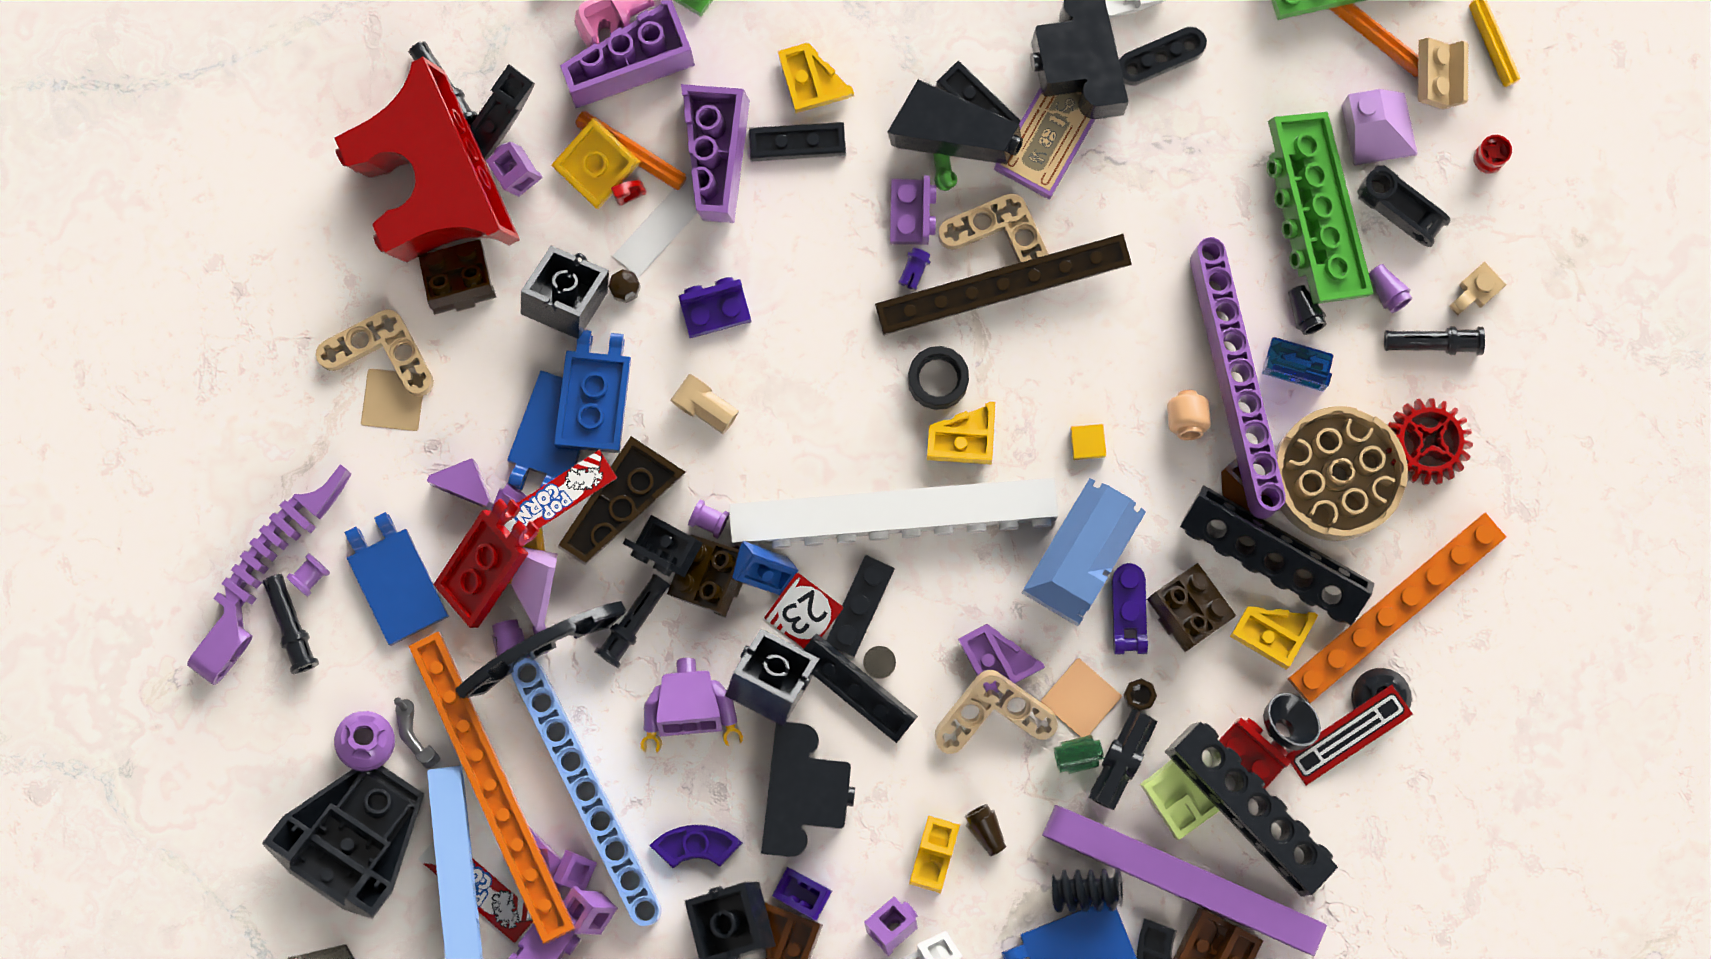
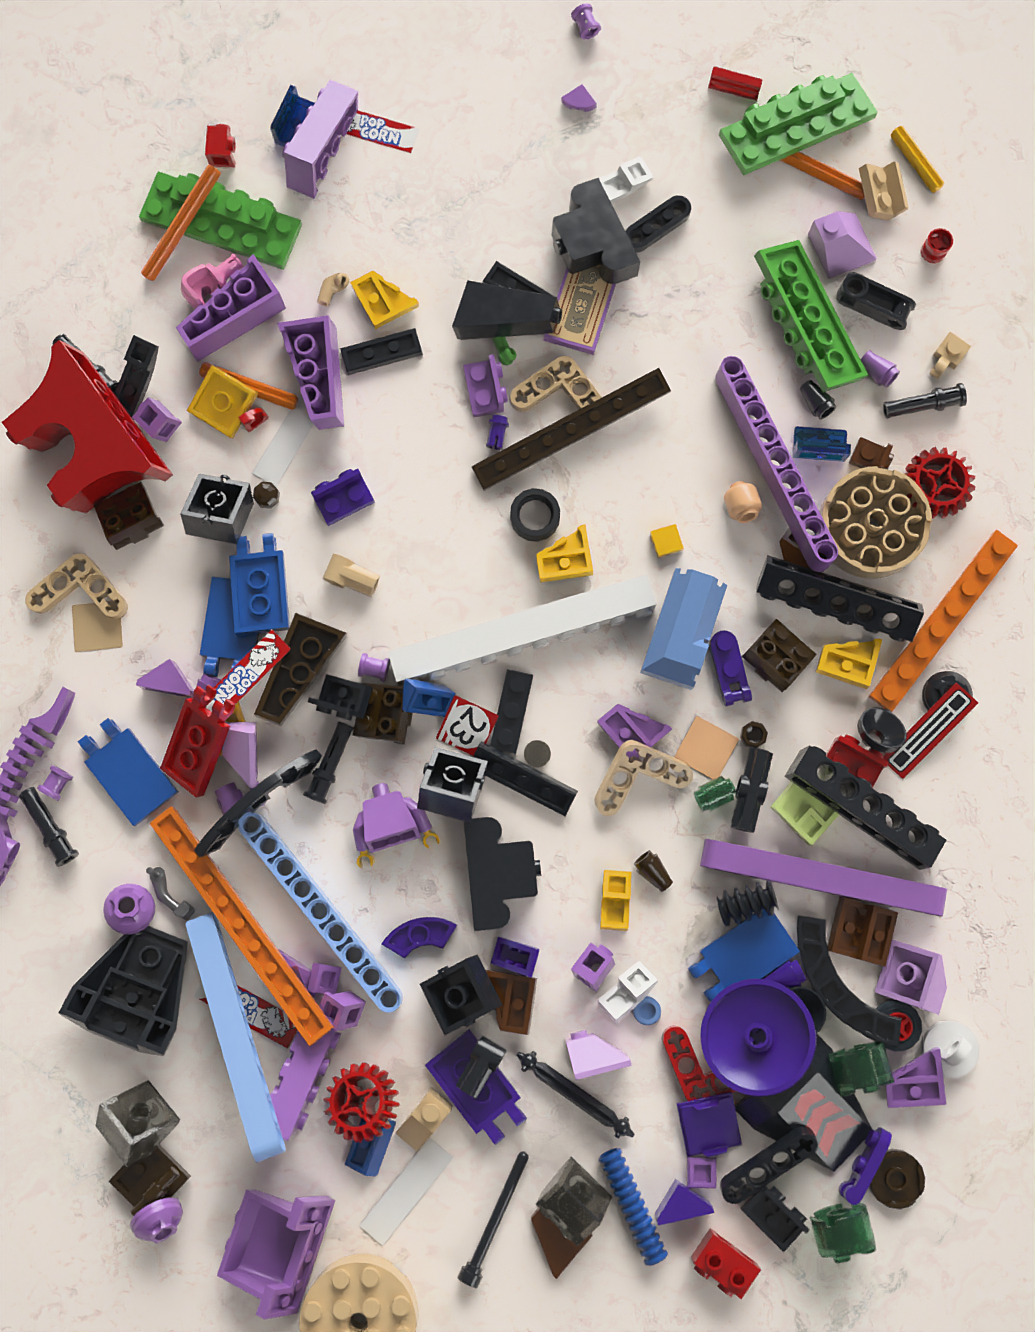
camera: 10 degrees left, 0 degrees up
none -> tan arm [317,273,349,306]
none -> reddish brown bracket [848,437,894,469]

